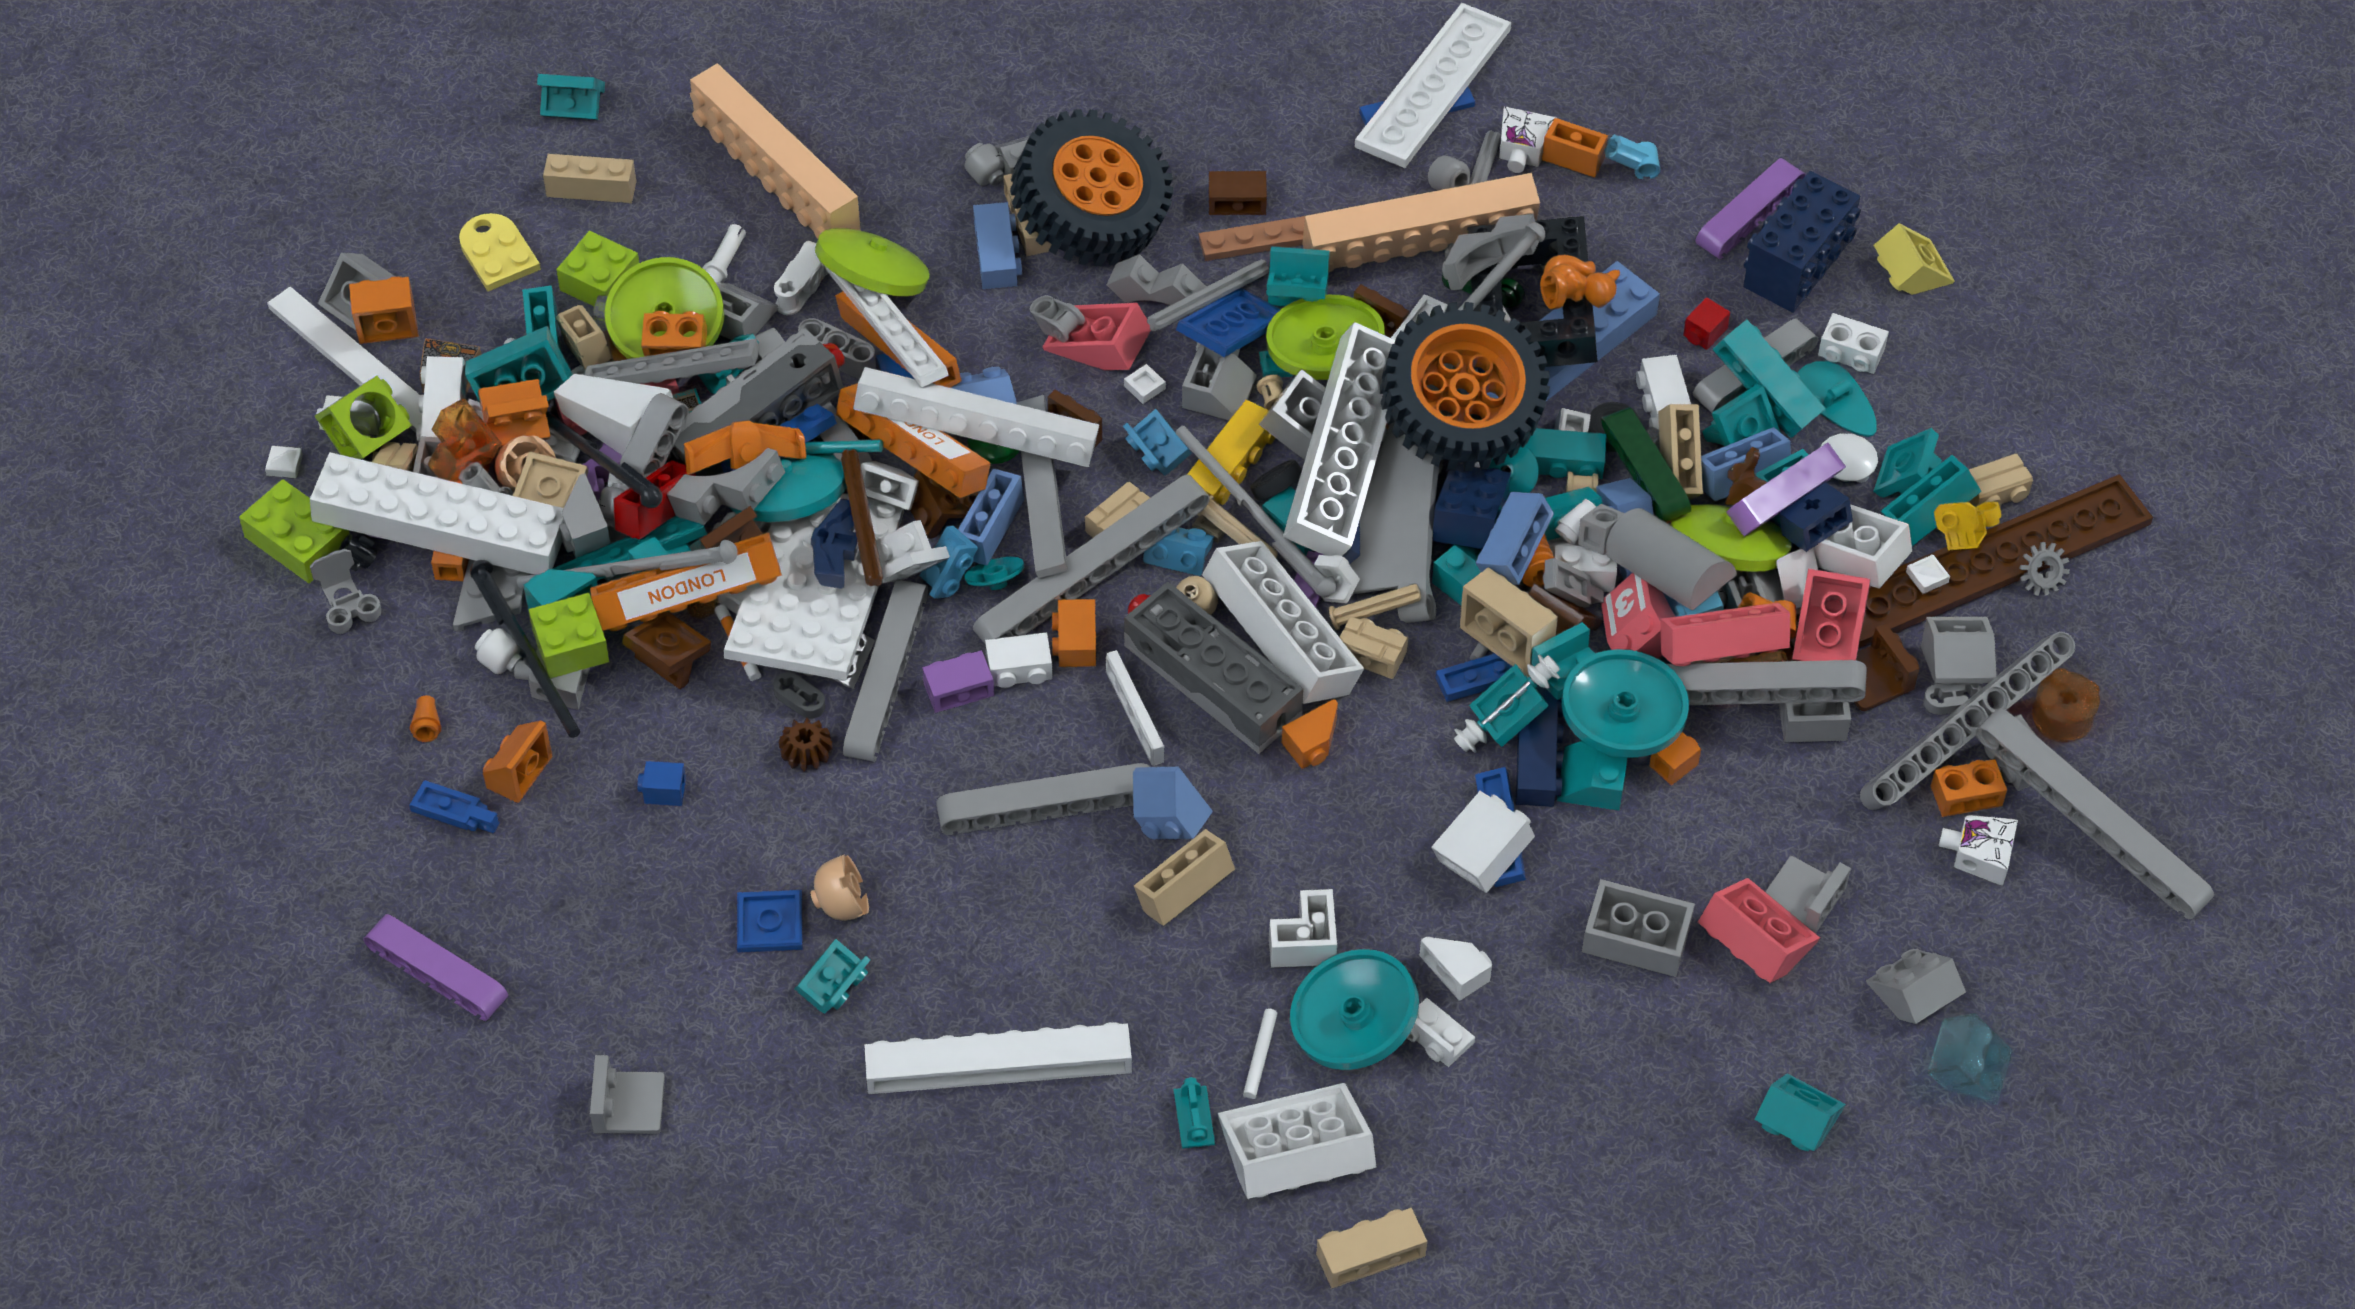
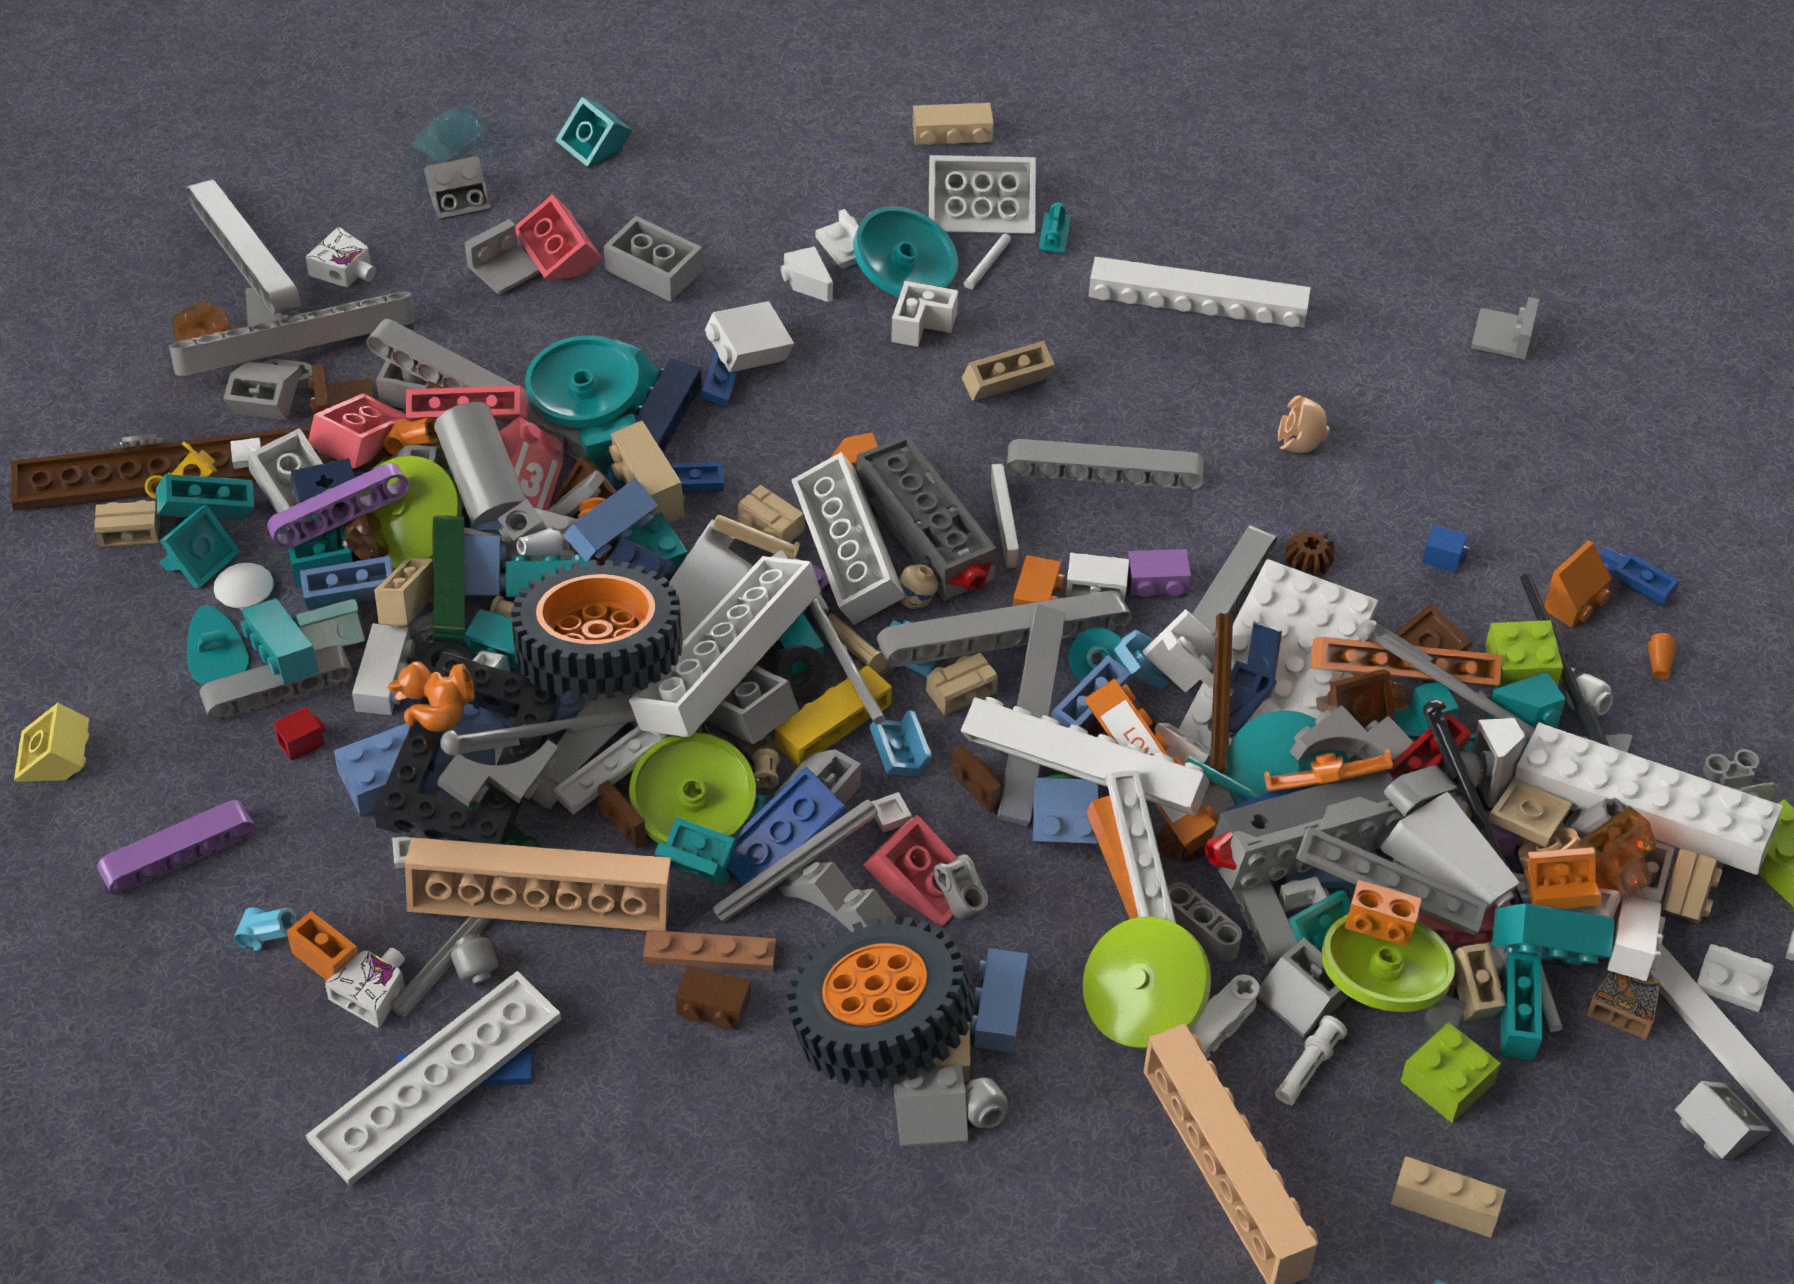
camera: 165 degrees left, 5 degrees down
lime brick [314,375,412,460] -> none
orange slope [349,277,419,344] -> none
medium lavender beam [363,914,508,1021] -> none
light yellow plate [459,213,541,291] -> none
blue tile [737,890,803,952] -> none
teal bracket [794,939,871,1014] -> none
medium blue slope [1133,767,1213,839] -> none
teal plate [1454,655,1560,753] -> none
dark blue brick [1743,171,1861,313] -> none
white brick [1818,313,1889,374] -> none
orange brick [1931,759,2007,817] -> none

